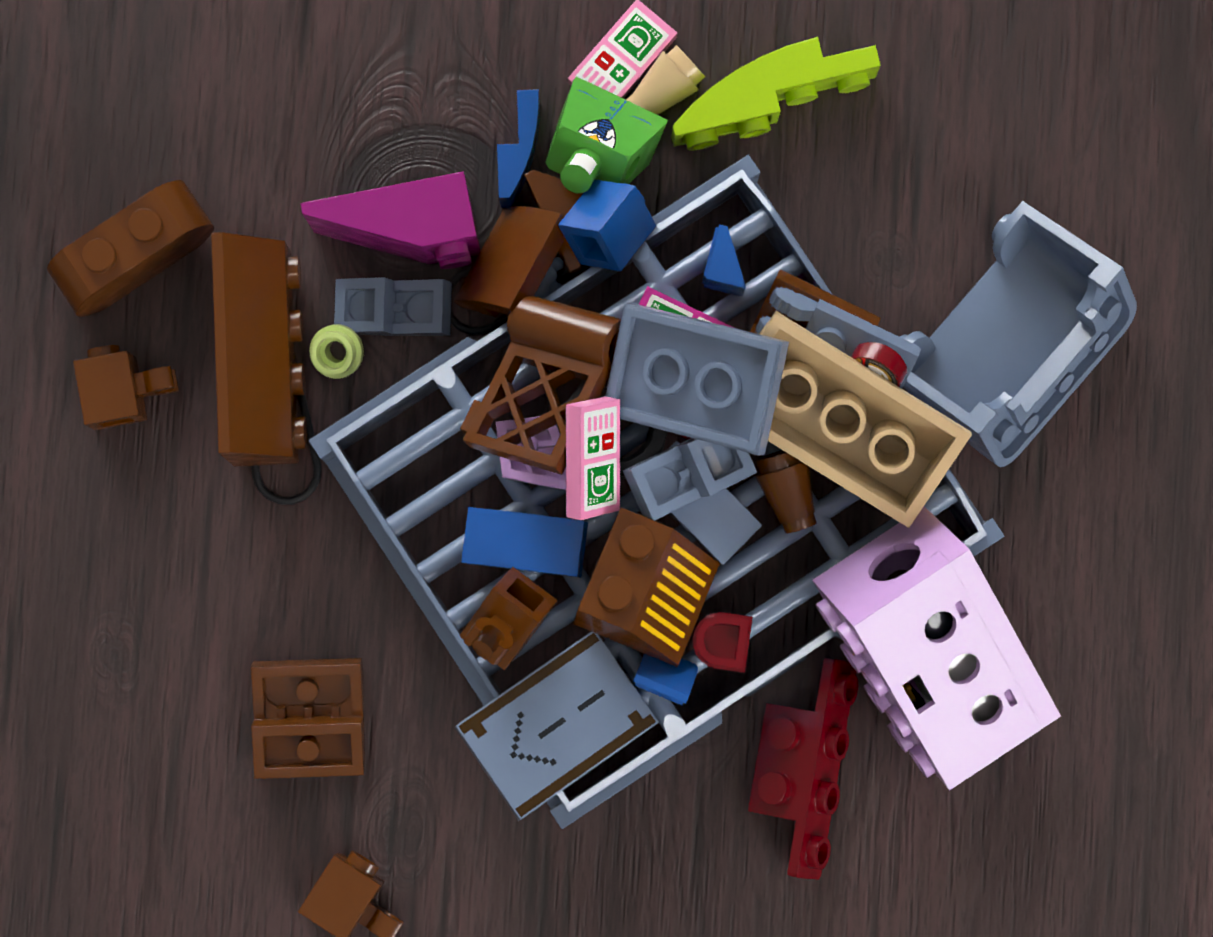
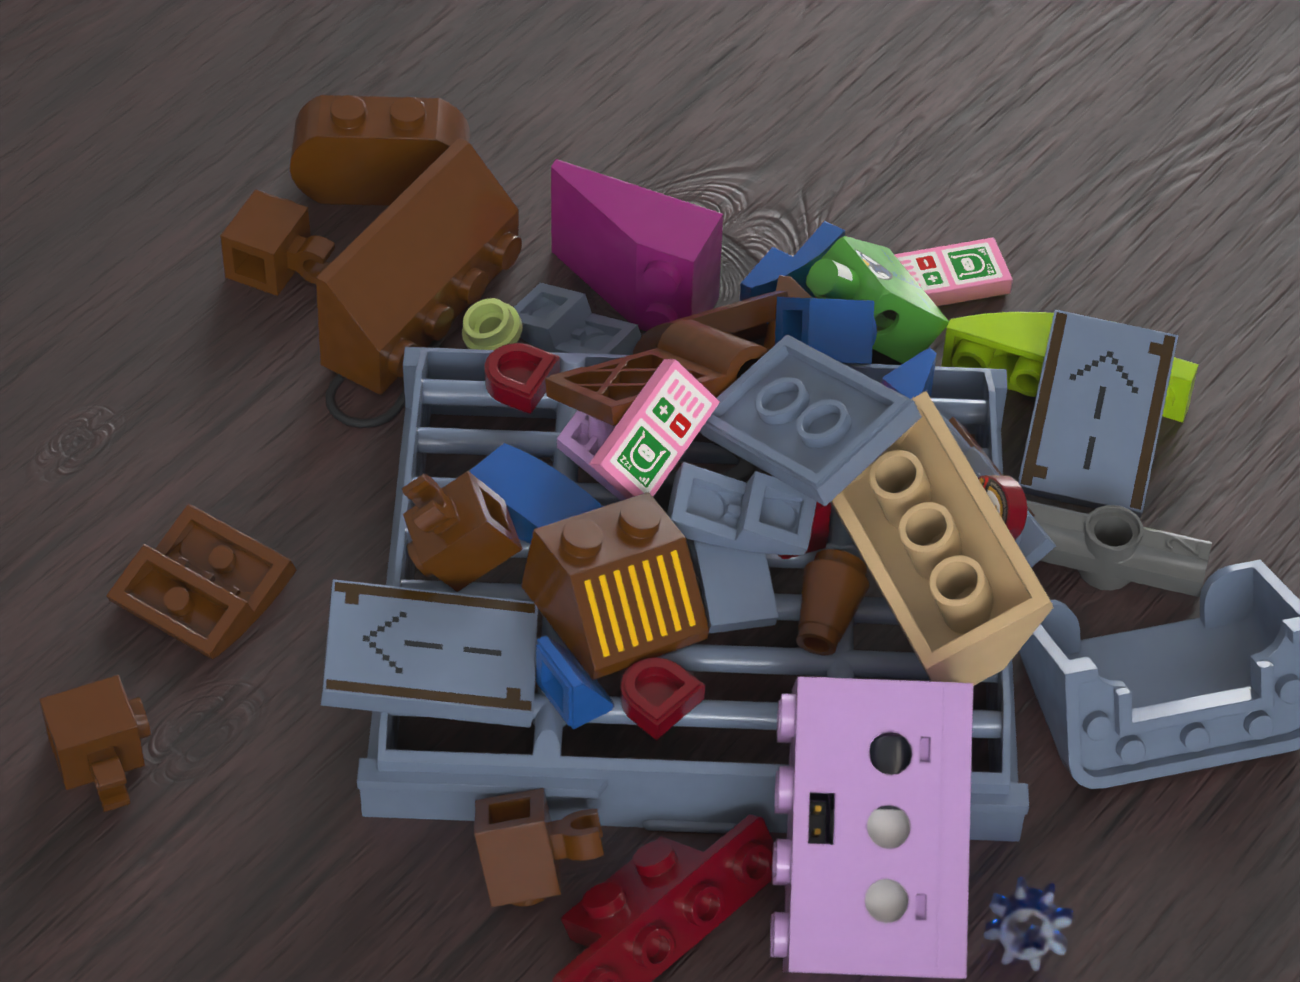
camera: 35 degrees right, 35 degrees down
tan cone [626,45,705,115] -> none
none -> reddish brown brick [474,788,604,907]
none -> dark red tile [485,343,560,414]
none -> clear blue gear [984,877,1073,971]
none -> sand blue tile [1018,310,1178,518]
none -> dark grey piece [1026,500,1212,597]

